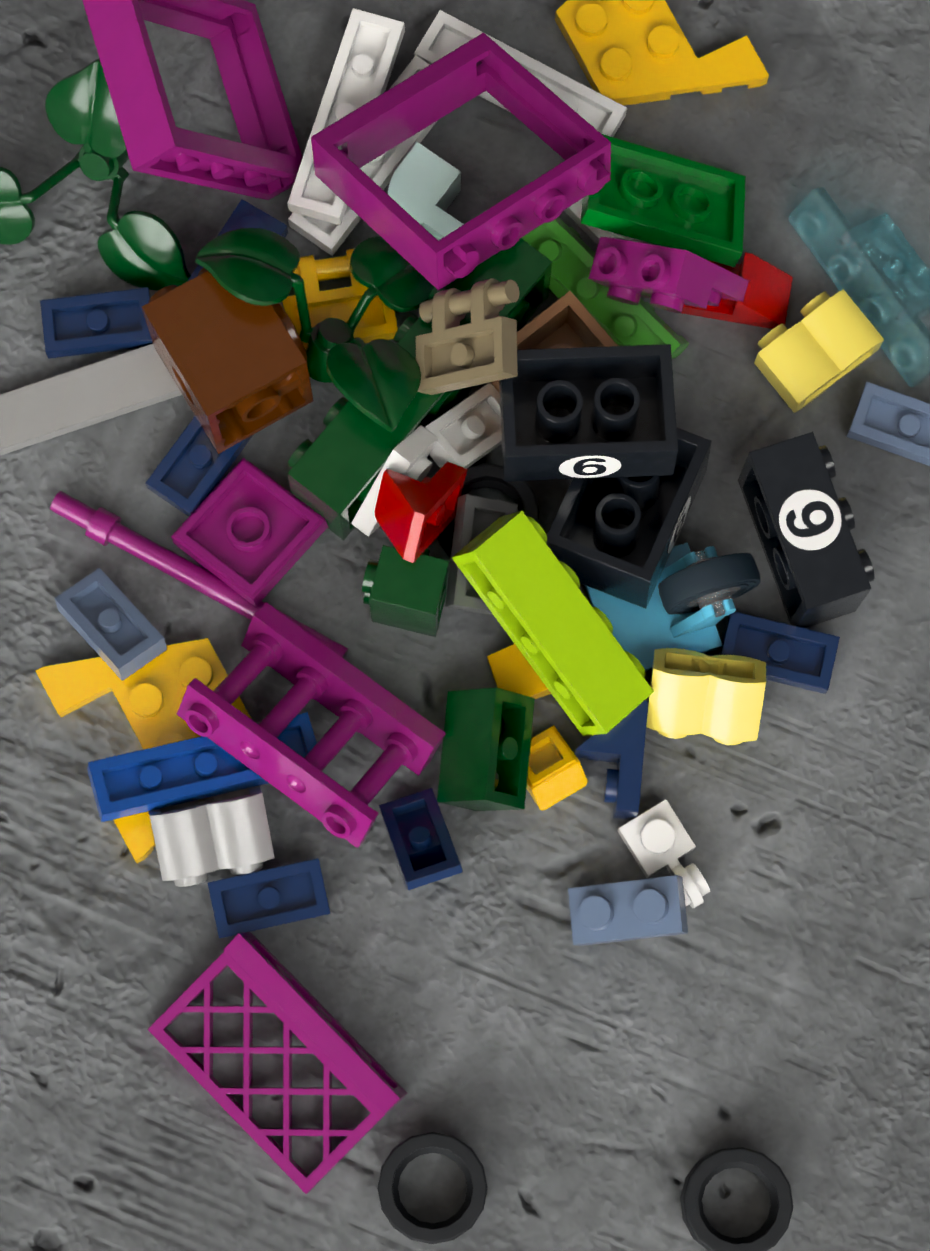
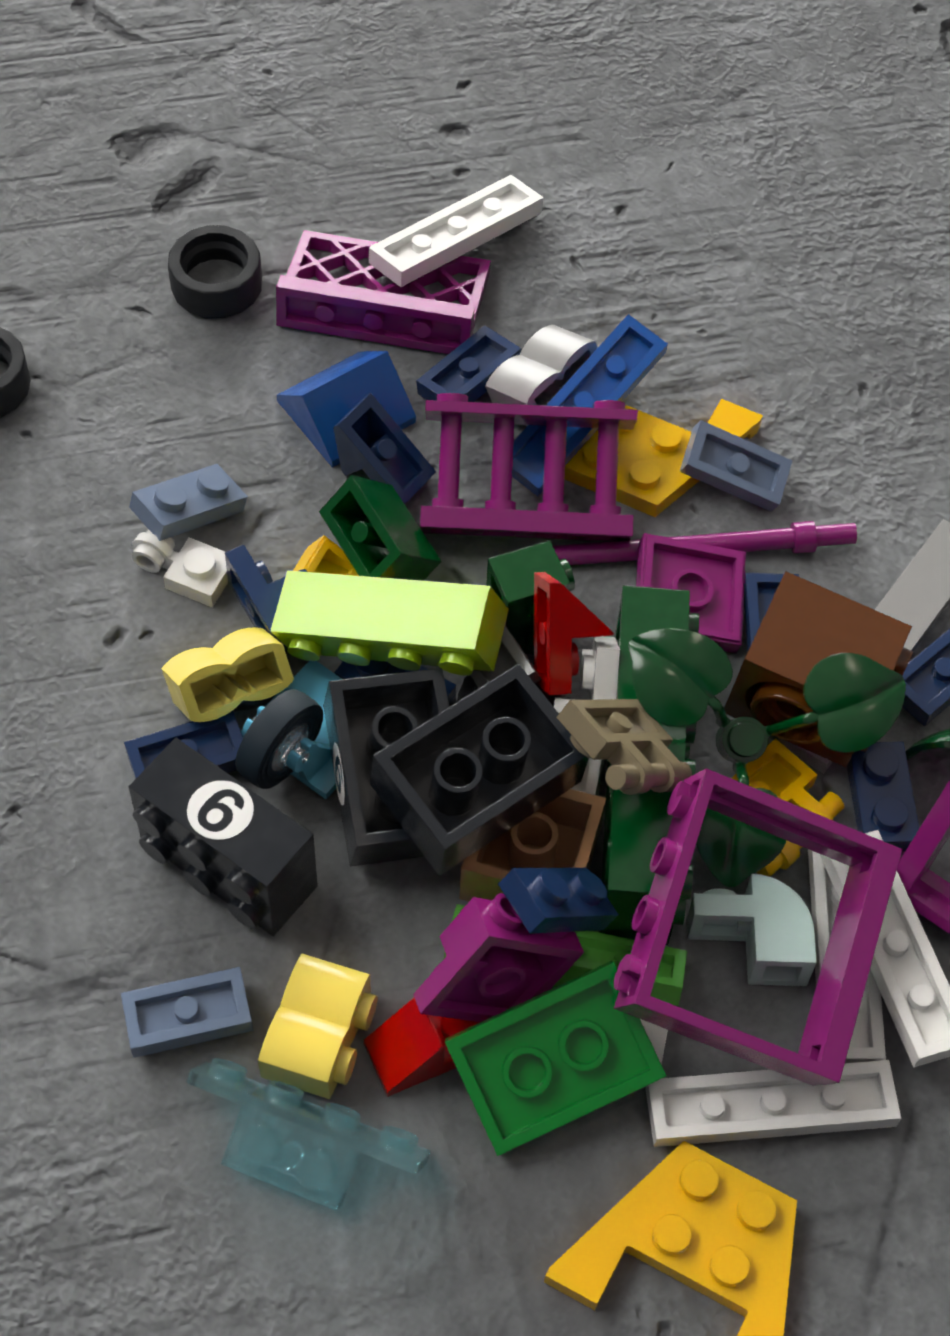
camera: 145 degrees right, 20 degrees down
none -> blue slope [277,351,416,467]
none -> white plate [369,175,543,287]
none -> dark blue plate [498,868,619,934]

